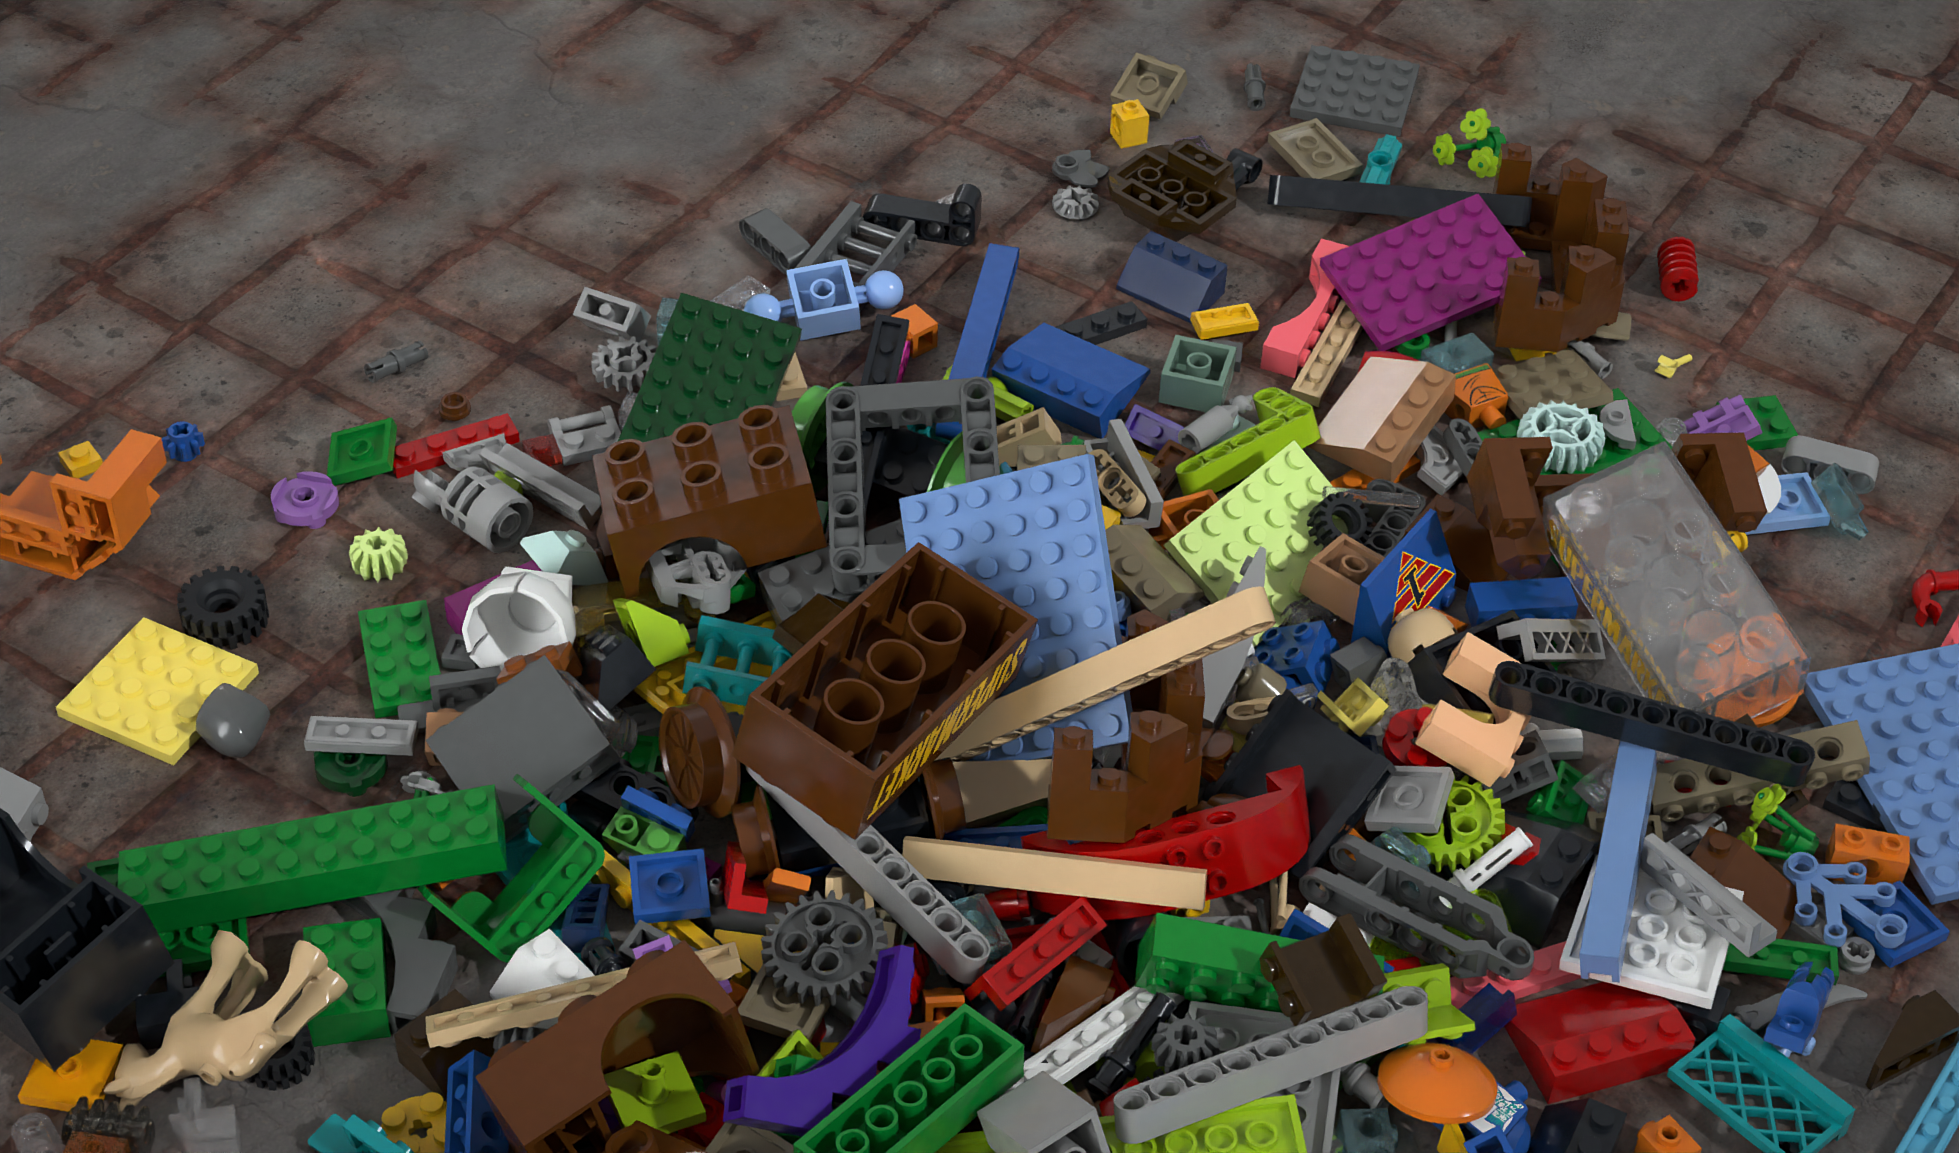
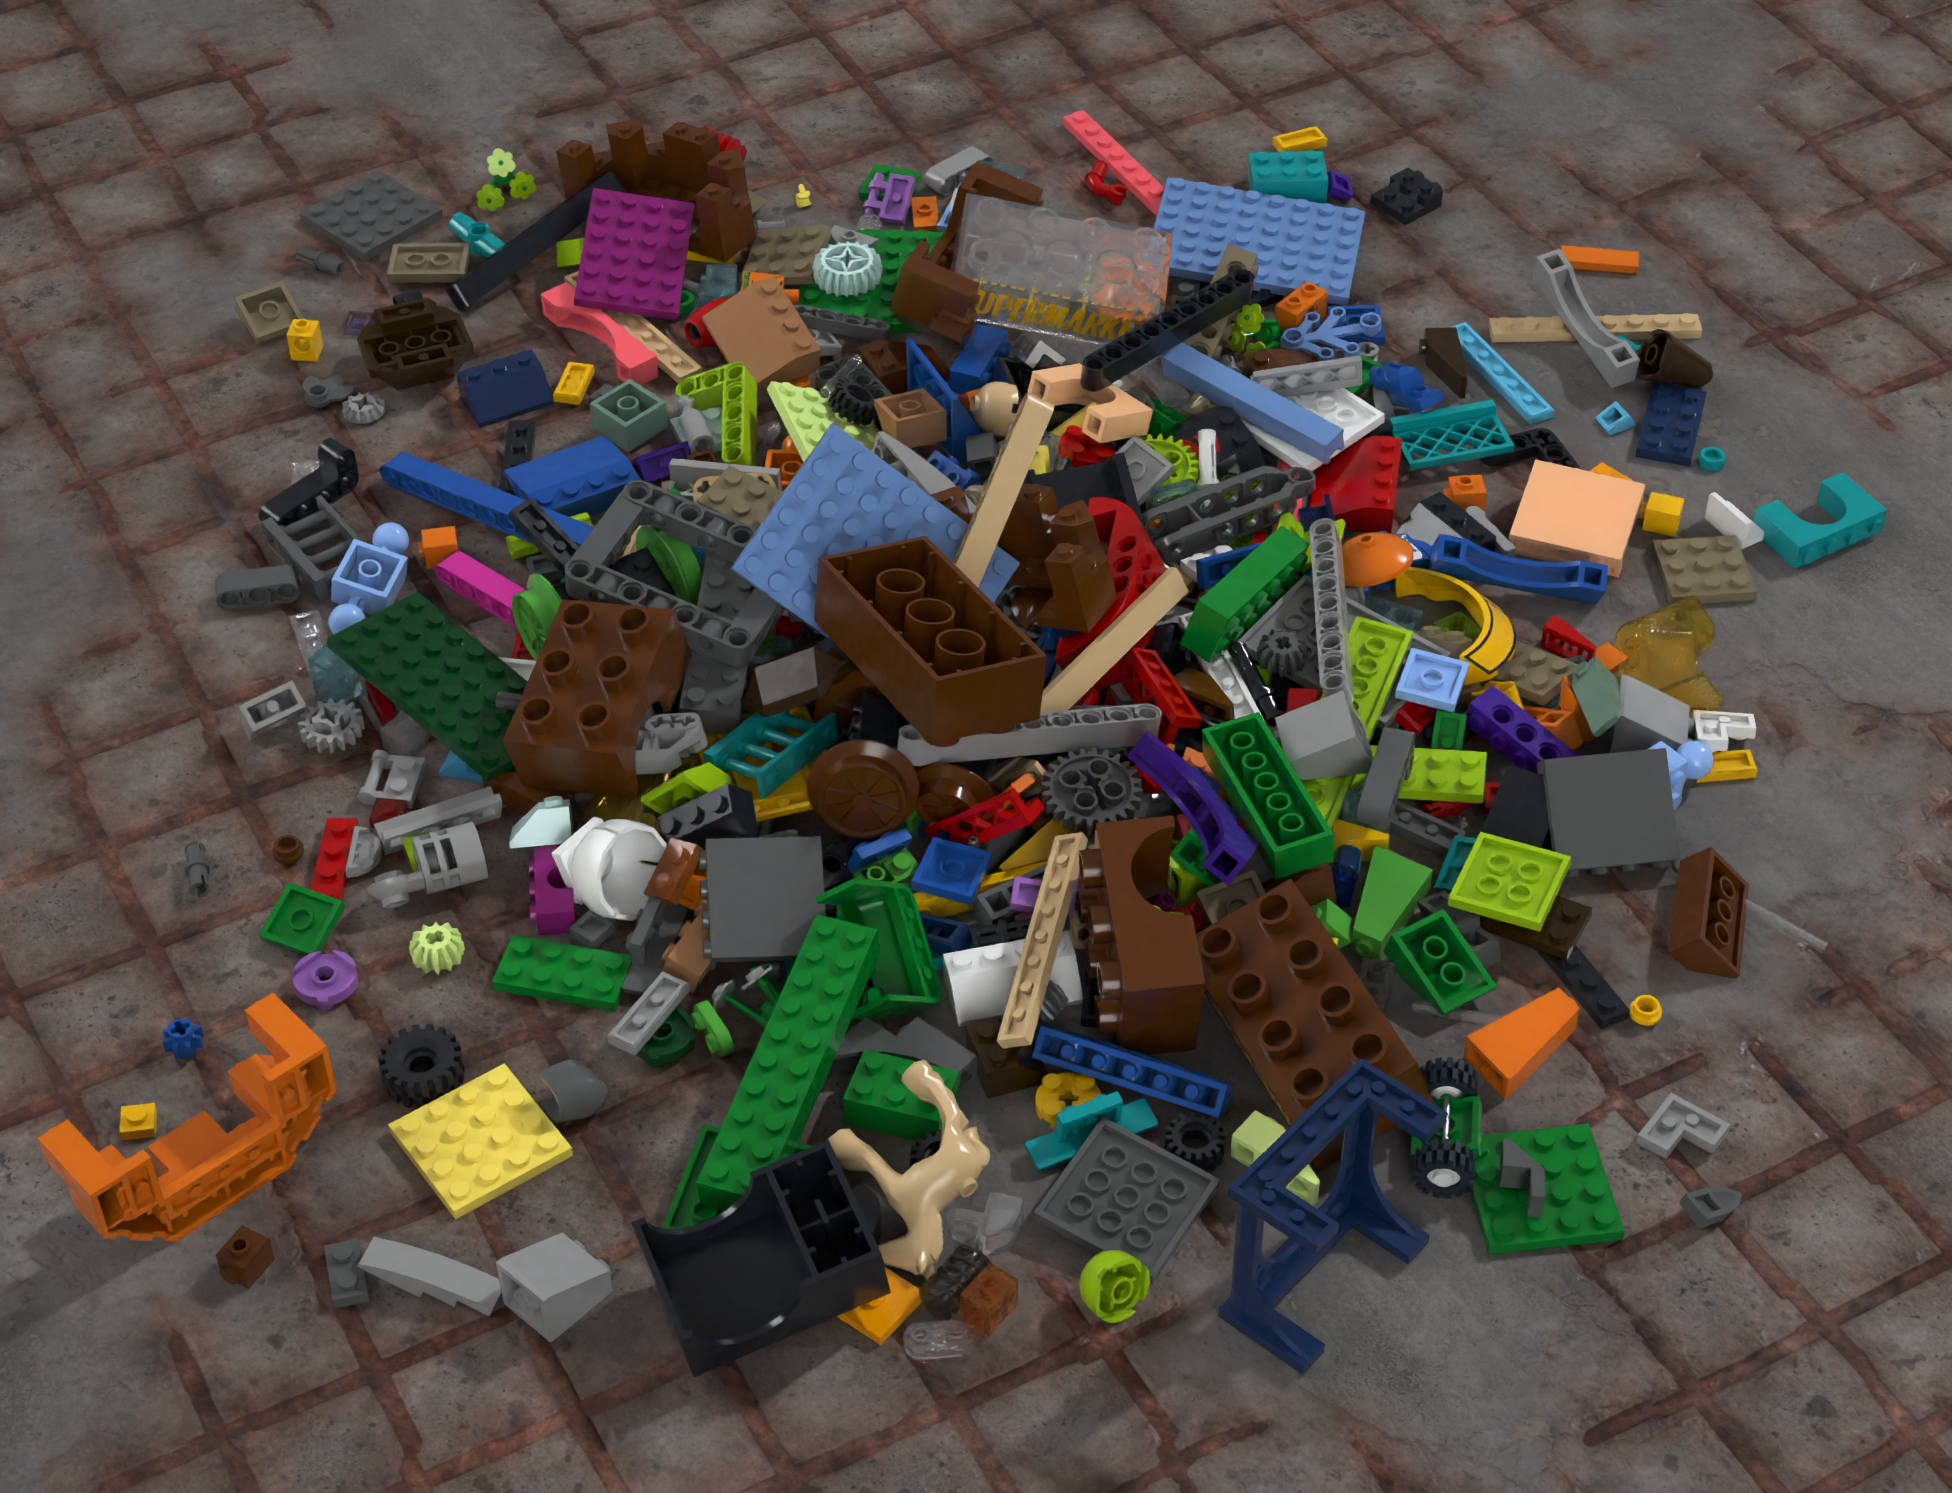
camera: 60 degrees left, 0 degrees up
dark brown panel [1259,913,1387,1026] -> none
none -> bright green plate [690,1000,734,1057]

